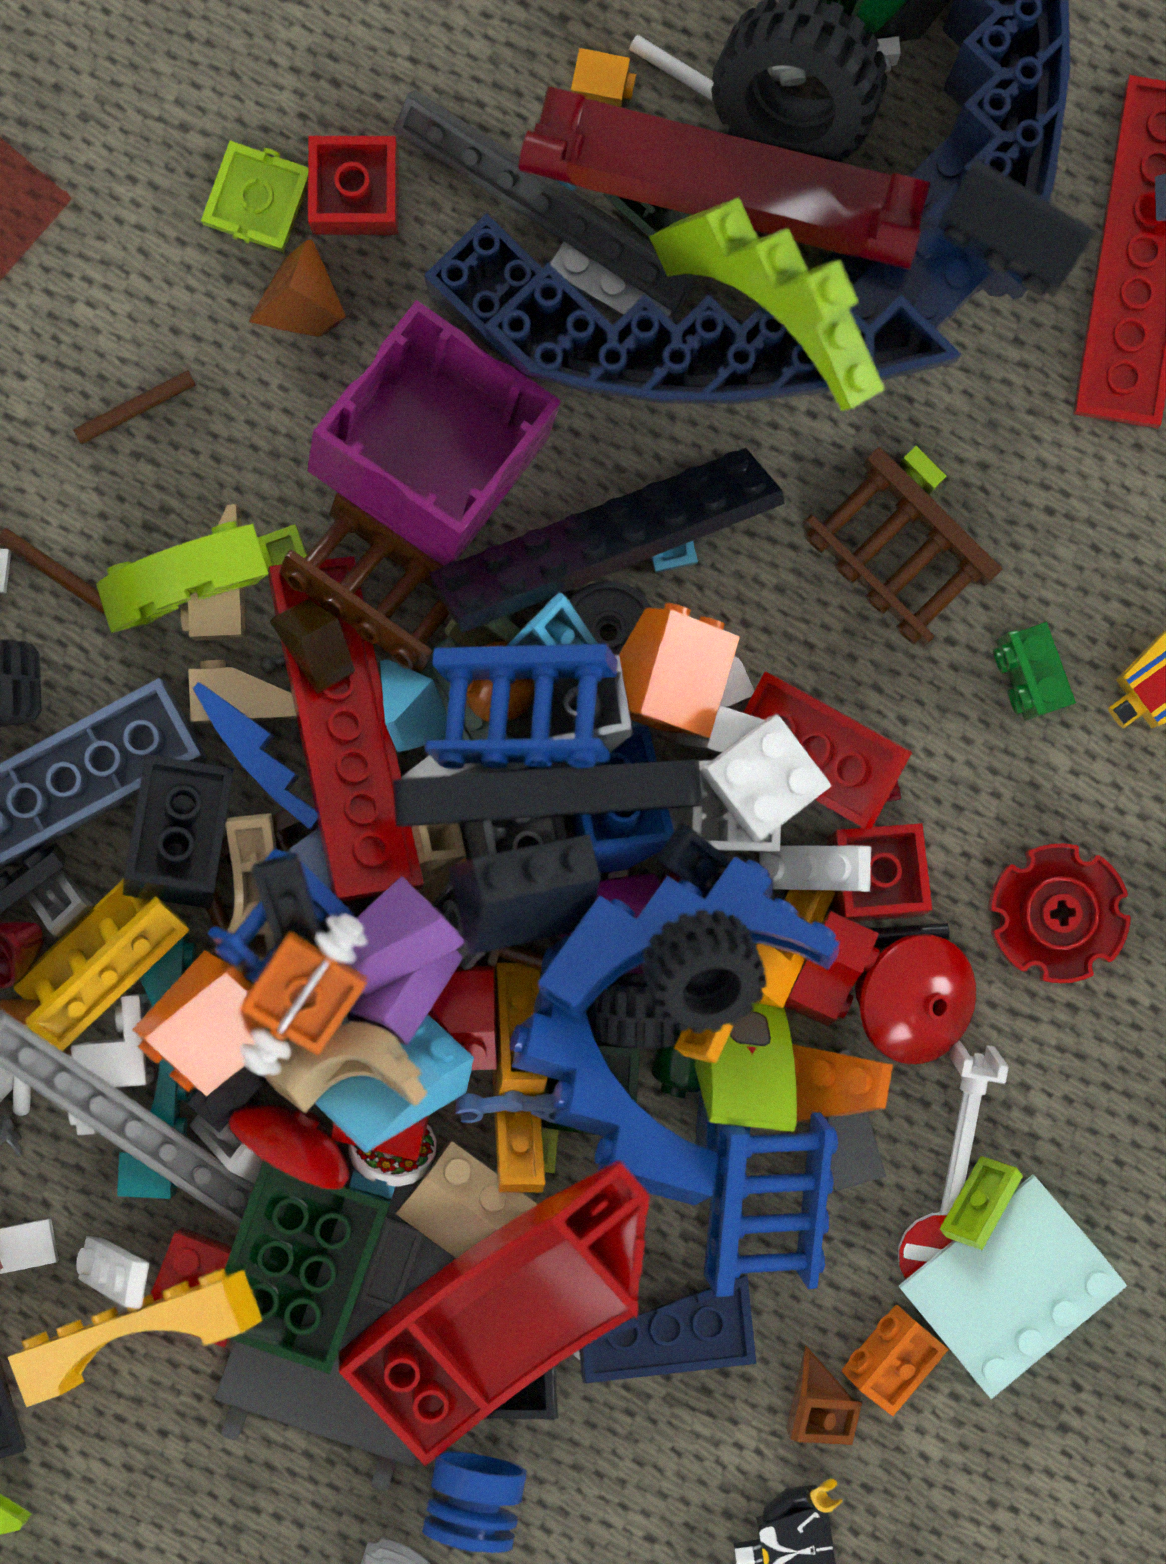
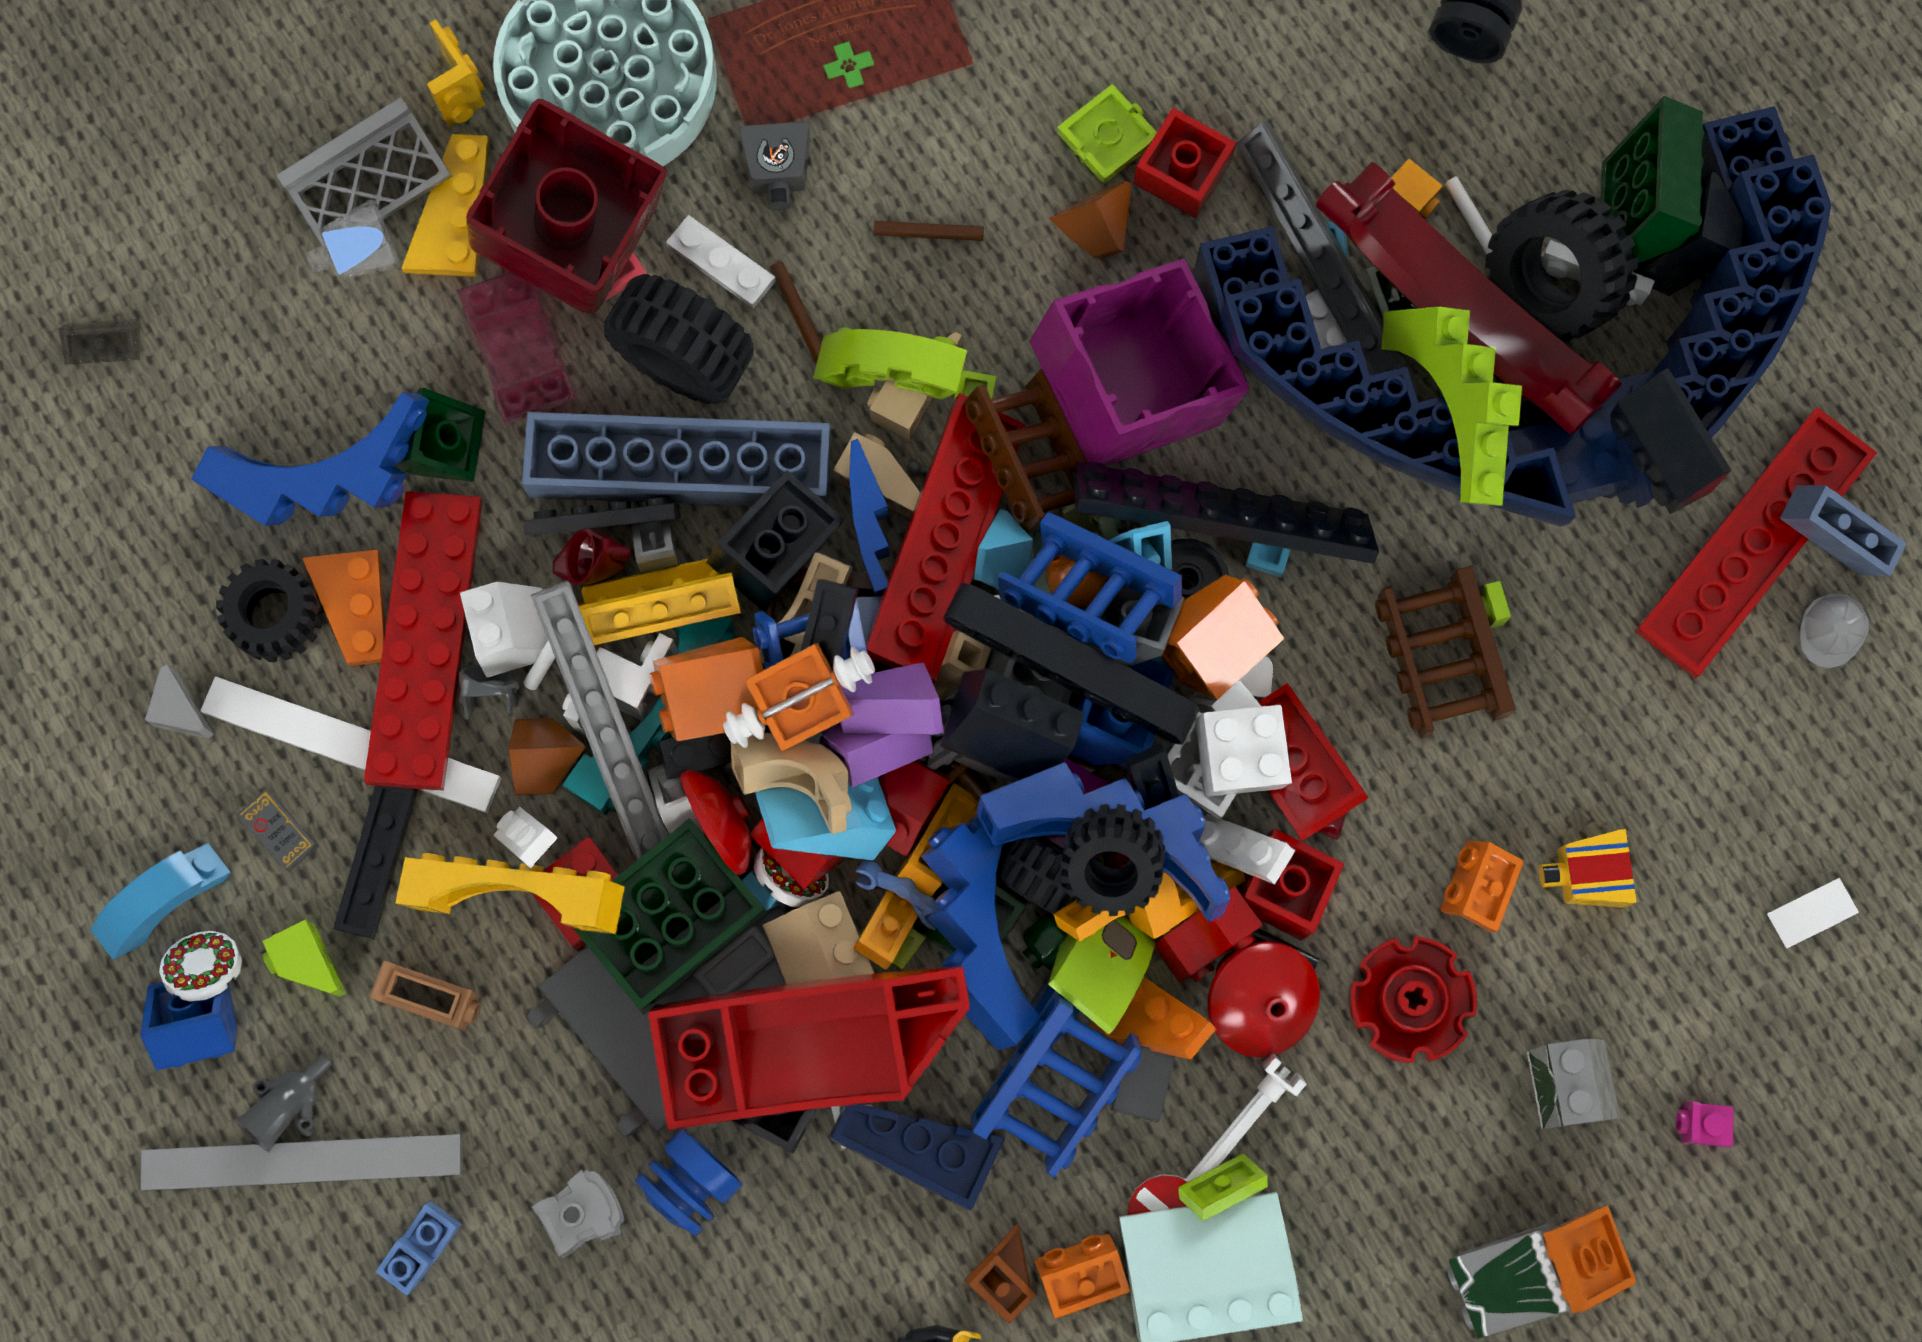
camera: 30 degrees right, 10 degrees down
dark brown slope [270,599,355,694] -> none
green bracket [993,622,1076,721] -> none
none -> medium nougat window [369,960,481,1031]
none -> dark orange slope [508,718,586,795]
none -> orange bracket [1441,841,1524,932]

